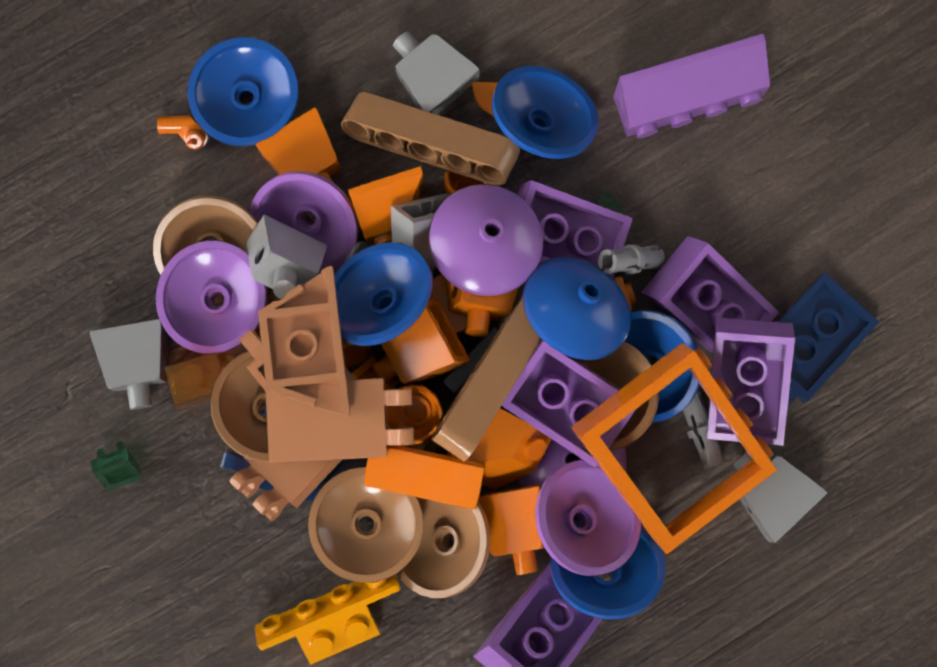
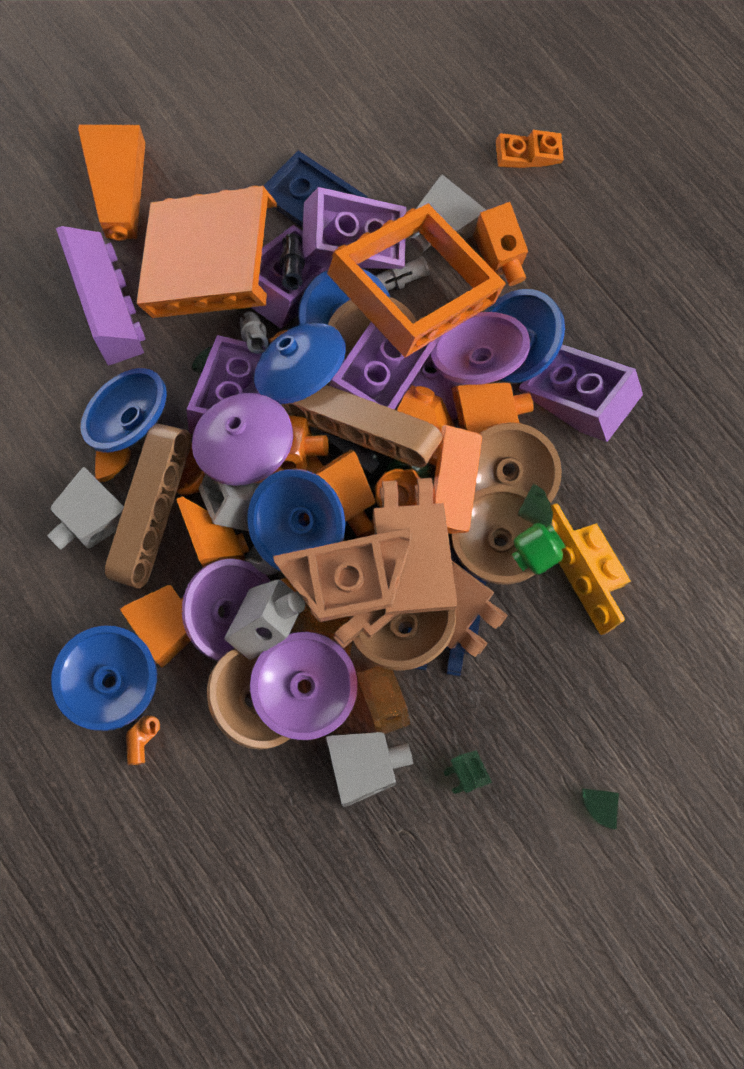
camera: 90 degrees left, 10 degrees down
none -> orange slope [78,125,146,241]
none -> orange panel [136,186,277,318]
none -> black pin [279,233,305,290]
none -> orange torso [473,202,528,286]
none -> orange slope [496,130,564,168]
none -> green head [511,523,566,575]
none -> clear green tile [517,483,553,527]
none -> clear green tile [581,788,619,830]

